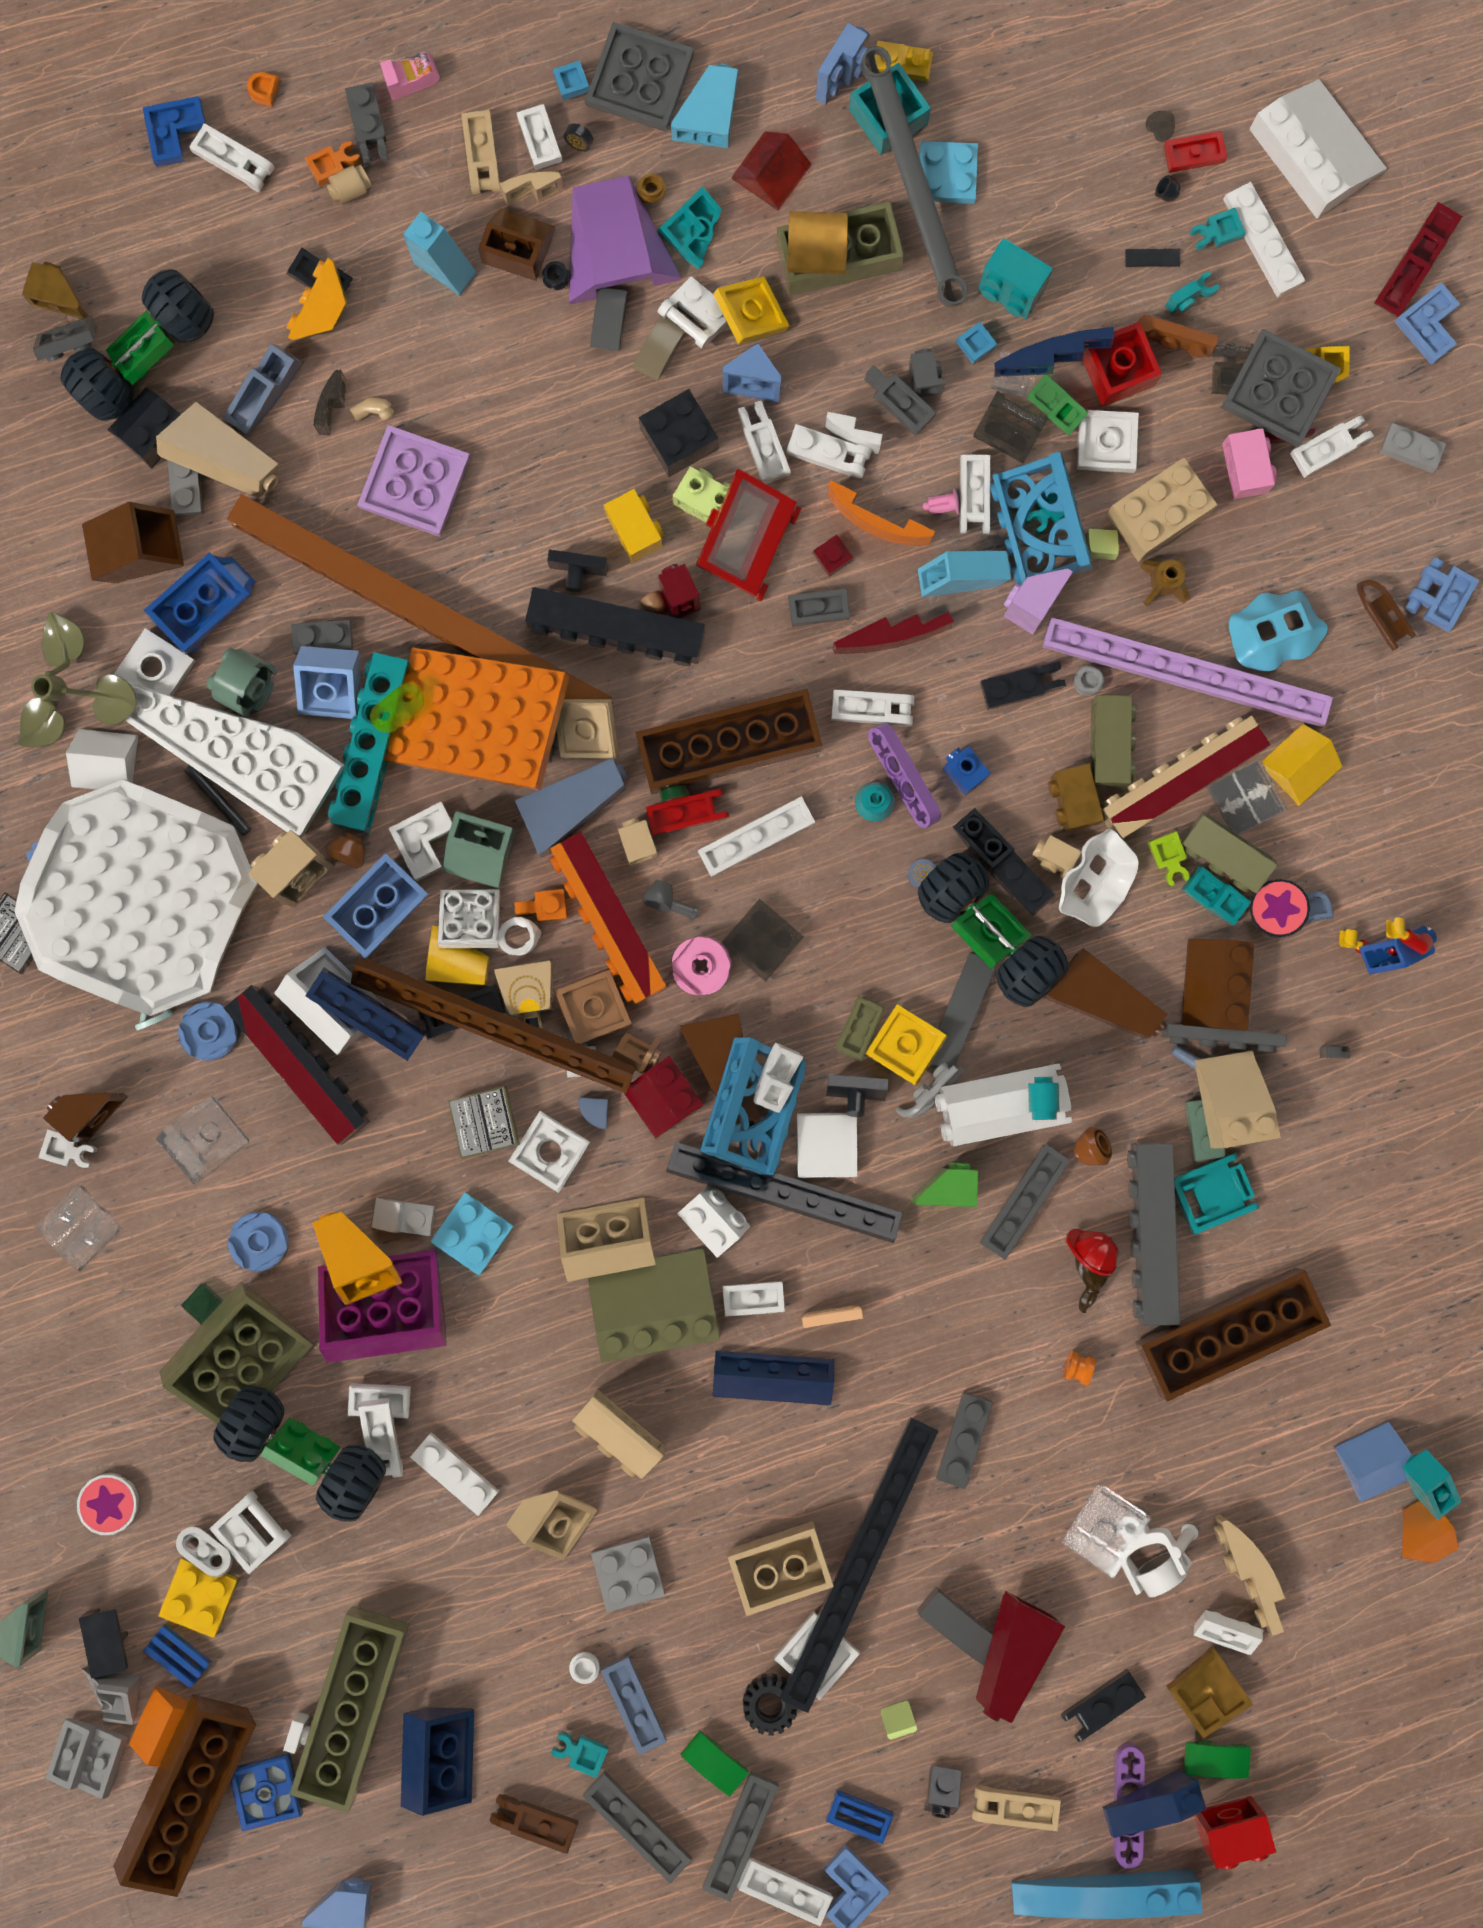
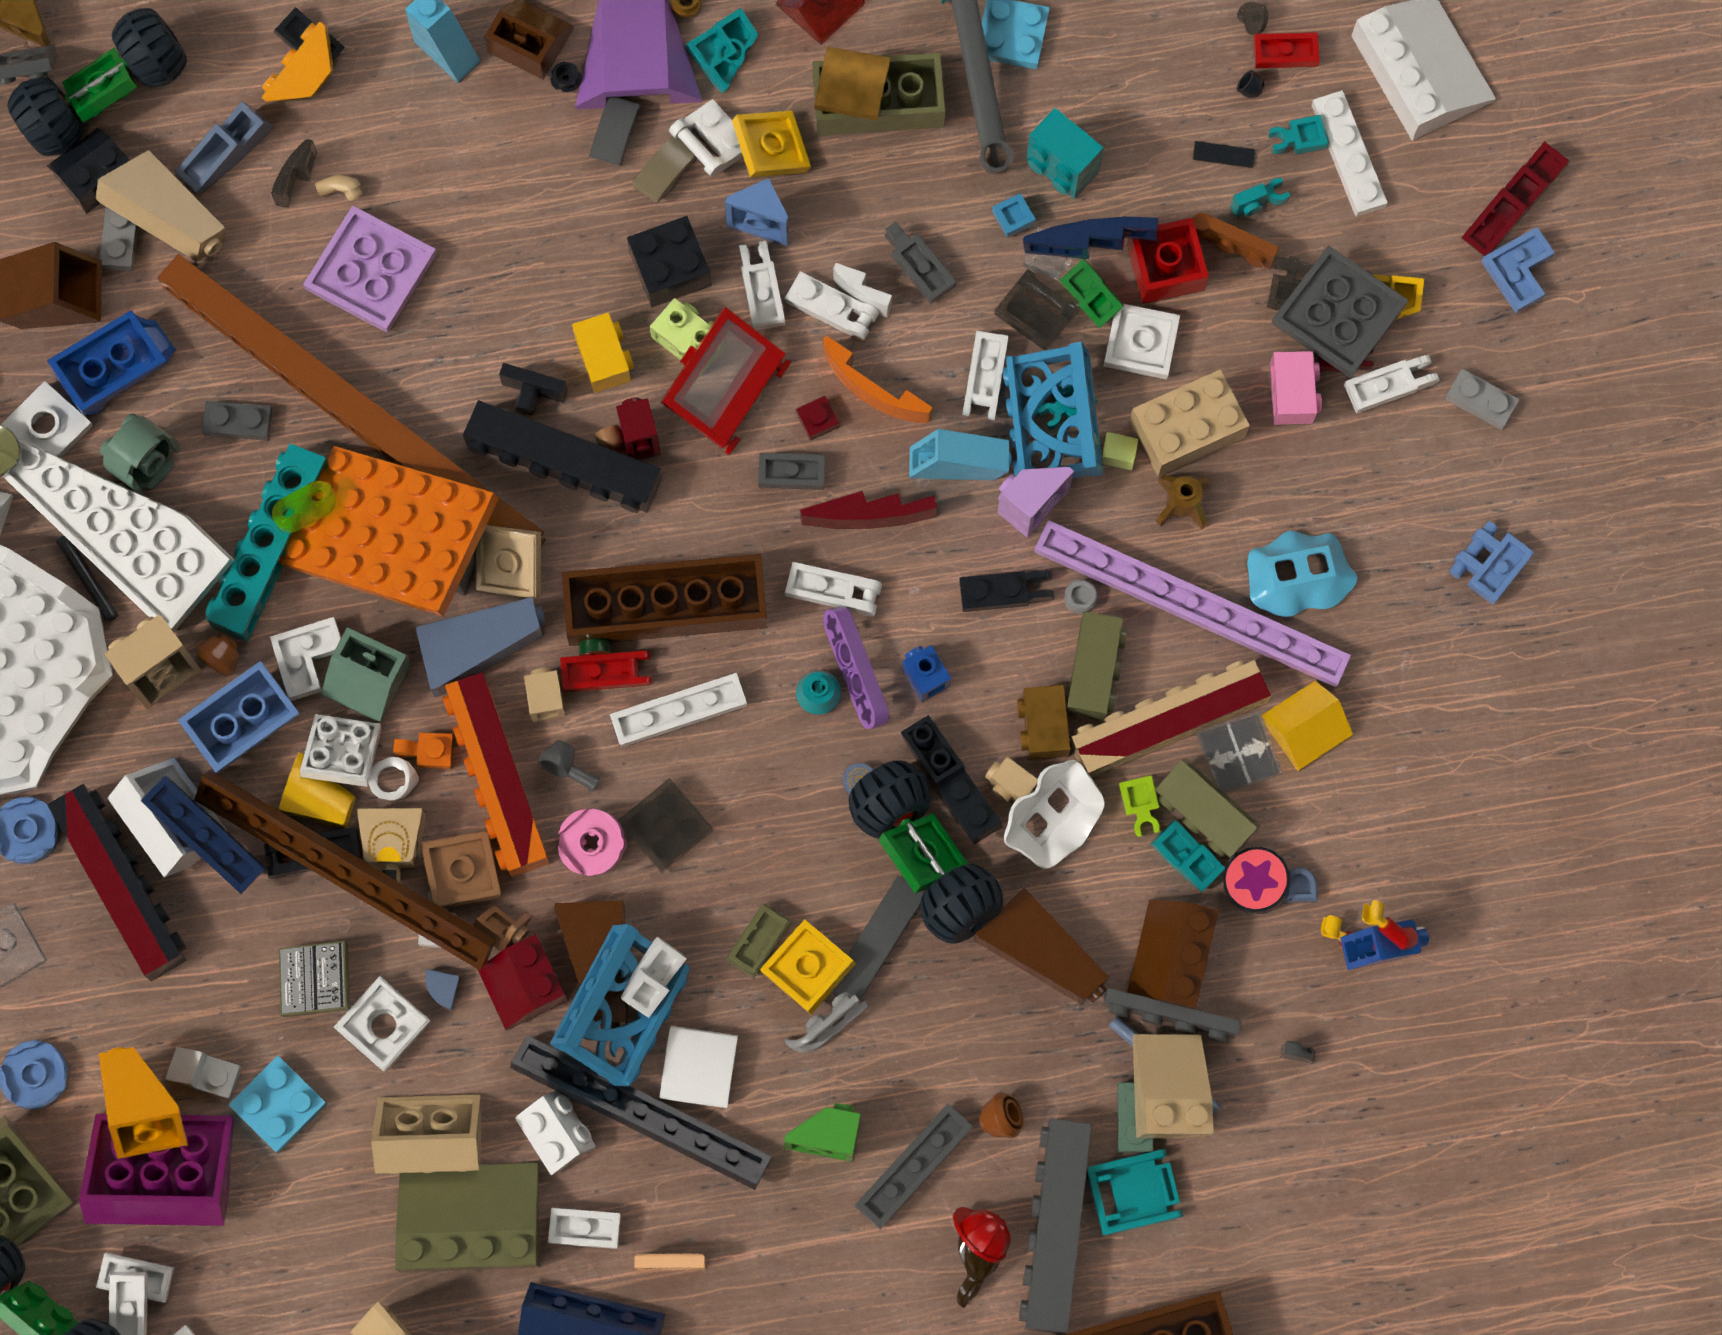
camera: 10 degrees right, 10 degrees down
light blue slope [293,646,361,719] -> none
black tile [826,1075,888,1117] -> none
dark grey brick [909,348,945,397] -> none
bright pink piece [922,488,959,515] -> none
white brick [934,1064,1072,1146] -> none
teal brick [1028,1077,1060,1120] -> none
reddish brown piece [1357,580,1417,651] -> none

